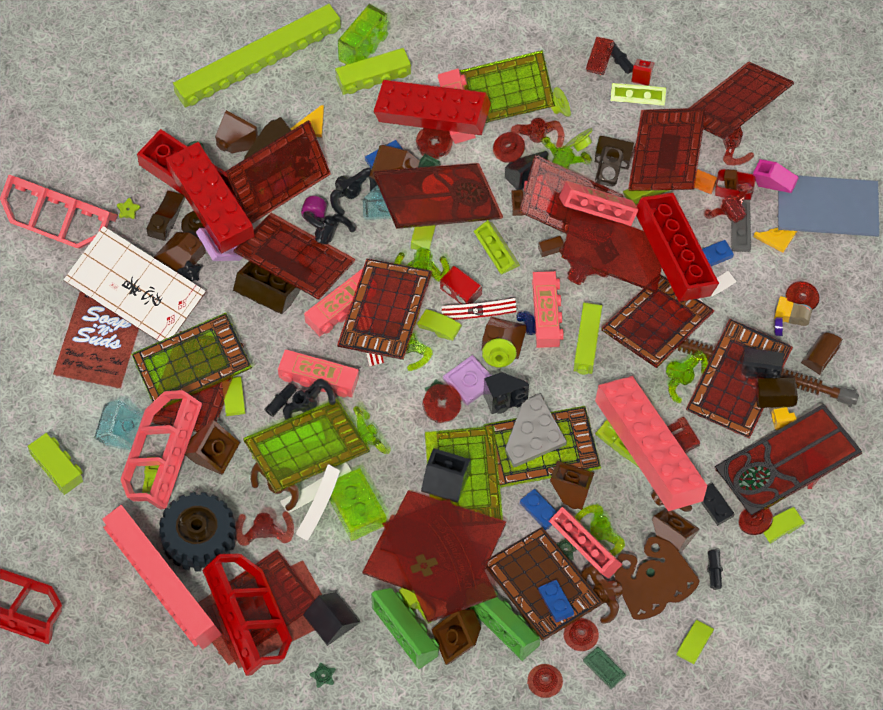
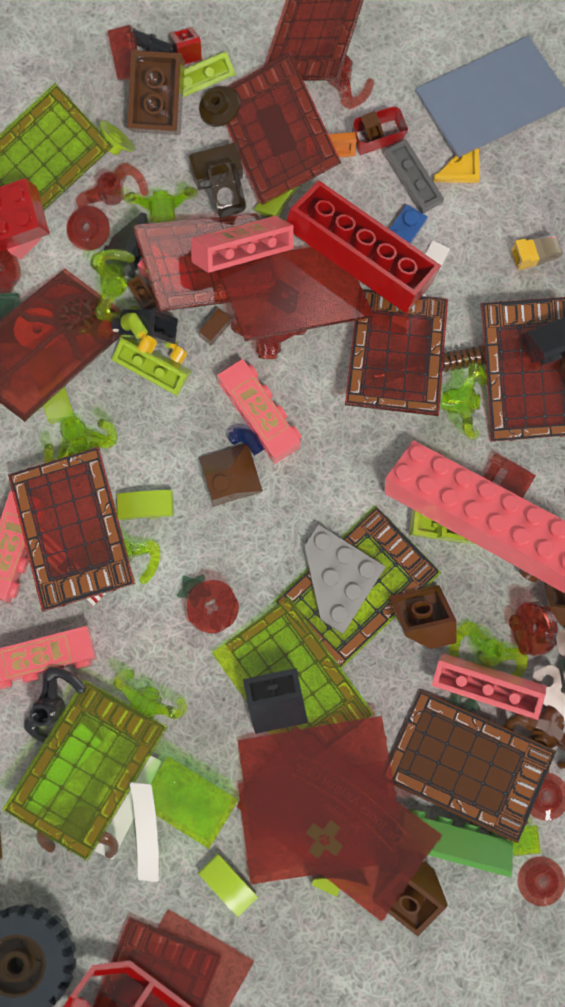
camera: 35 degrees left, 15 degrees up
clear red piece [236,511,294,546] -> none
black axle [264,383,297,417] -> none
black slope [303,592,360,646] -> none
bright green slope [371,588,439,670] -> none
red piece [440,266,482,305] -> none
sticker [442,298,516,320] -> none
lavender tile [443,355,491,405] -> none
lime piece [482,339,516,368] -> none
black slope [483,372,529,414] -> none
blue plate [520,489,557,530] -> none
blue plate [538,580,574,623] -> none
lime piece [565,128,593,152] -> none
lime brick [573,303,602,375] -> none
clear red piece [704,183,752,223] -> none
dark pink slope [753,159,799,193] -> none
dark purple tile [775,317,783,336] -> none
clear red piece [786,281,820,310] -> none
none -> clear neon green piece [90,249,139,322]
none -> torso [112,309,187,364]
none -> reddish brown brick [127,50,185,135]
none -> lime slope [197,853,258,917]
none -> dark brown piece [199,86,240,127]
none -> clear red plate [509,601,558,656]
none -> clear neon green plate [510,825,541,856]

